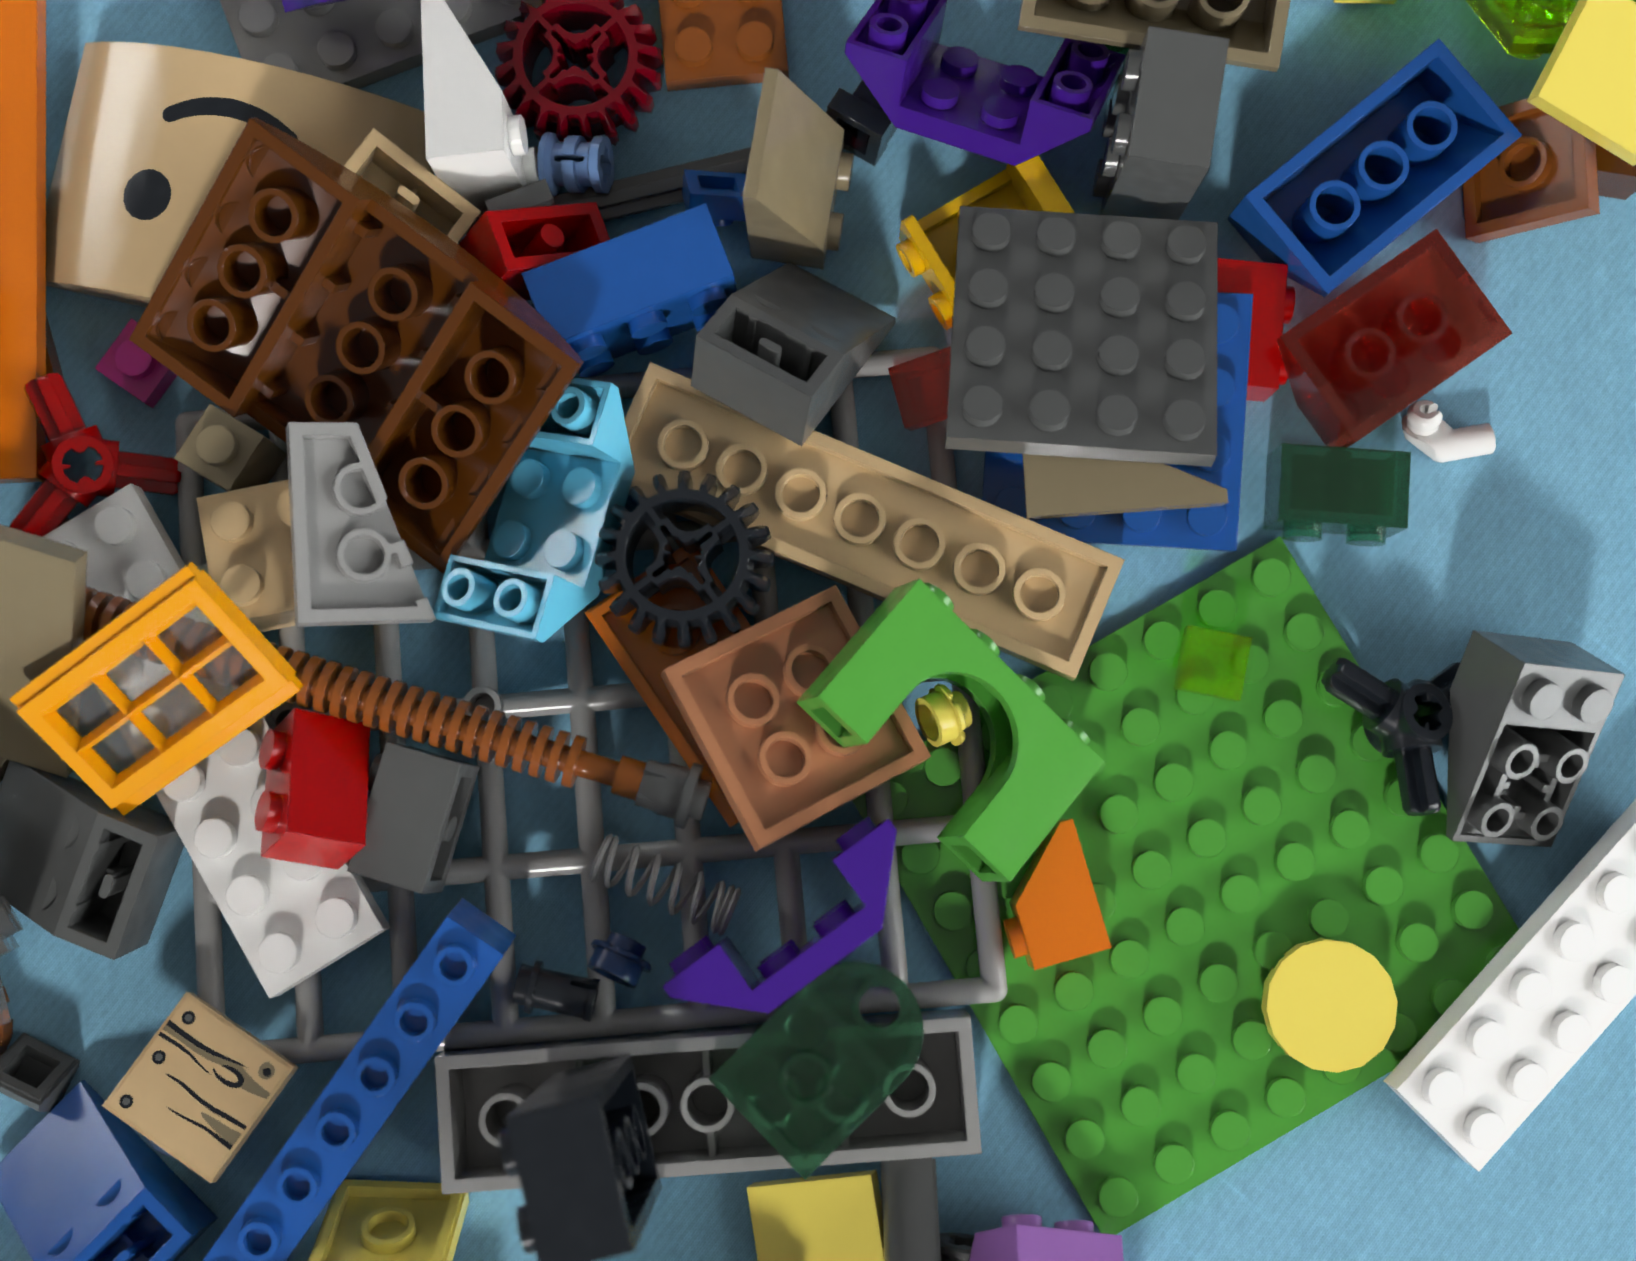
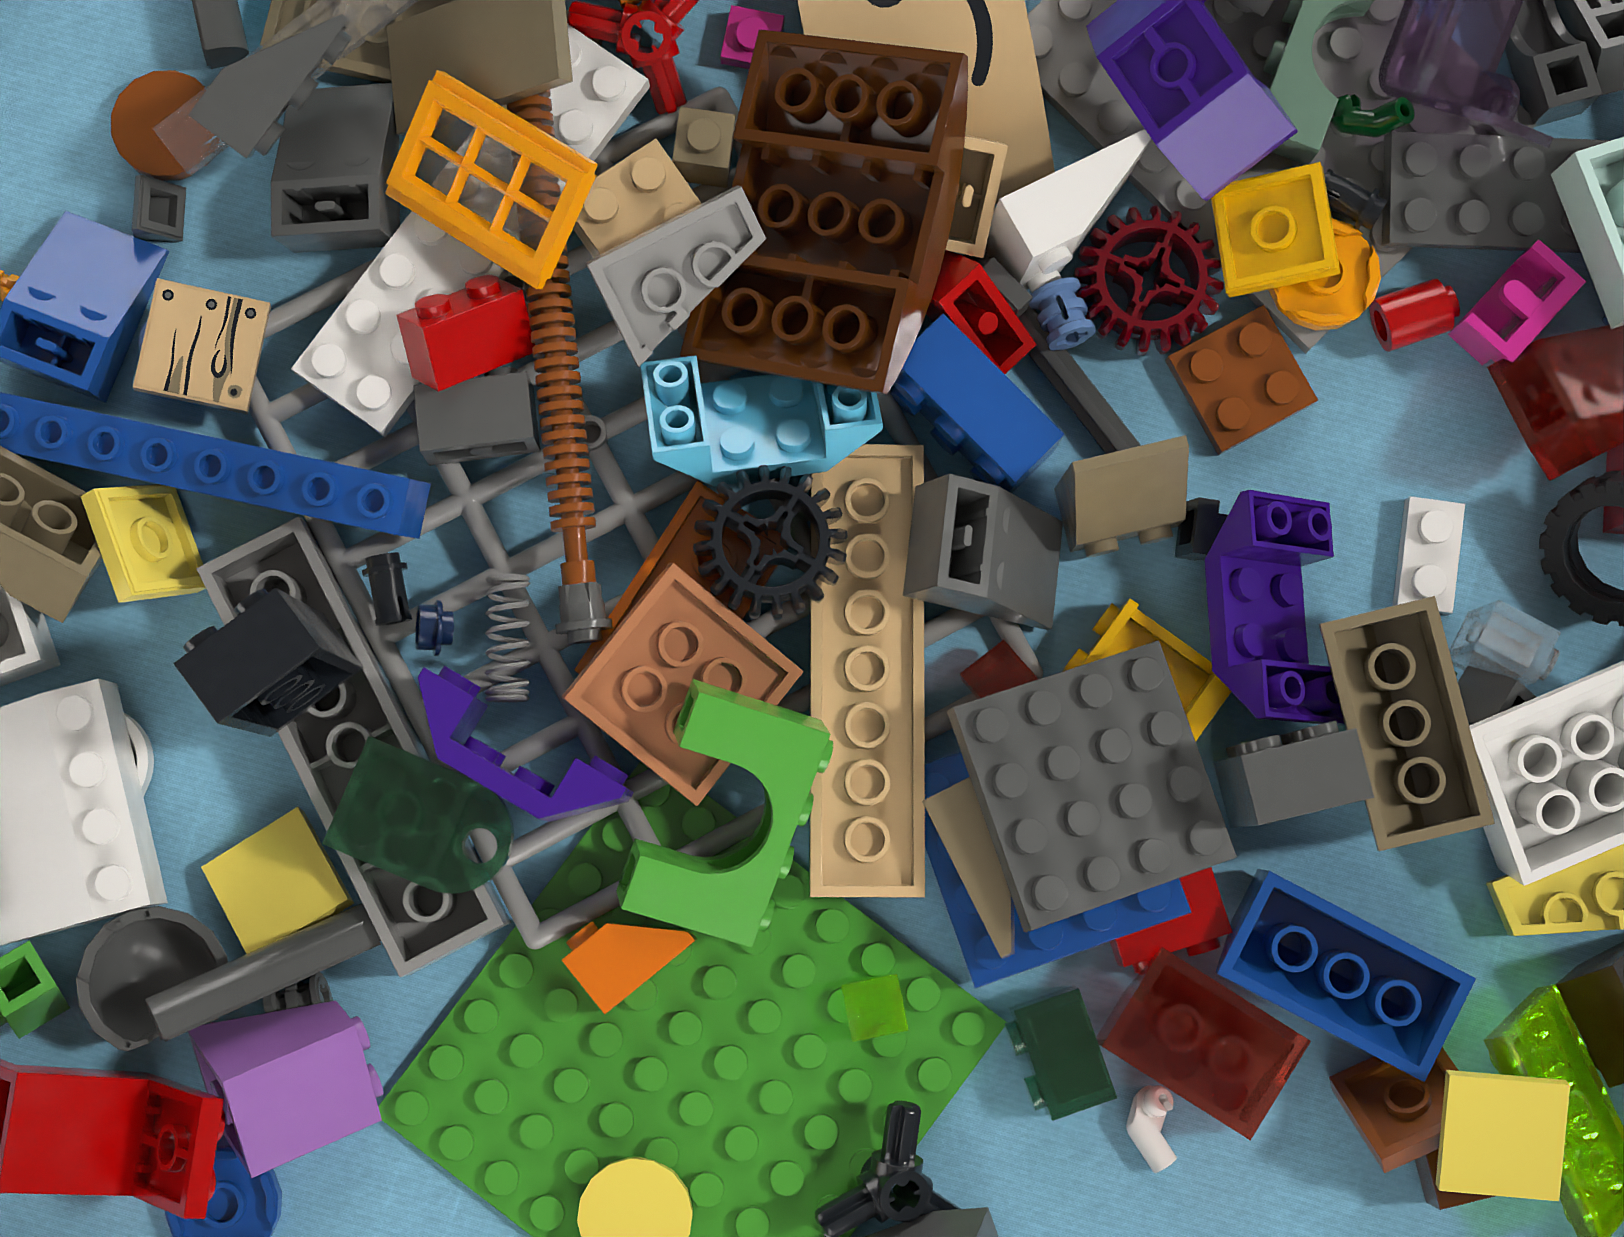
camera: 60 degrees right, 0 degrees up
blue plate [682,169,746,227] -> none
light yellow plate [915,684,972,747] -> none

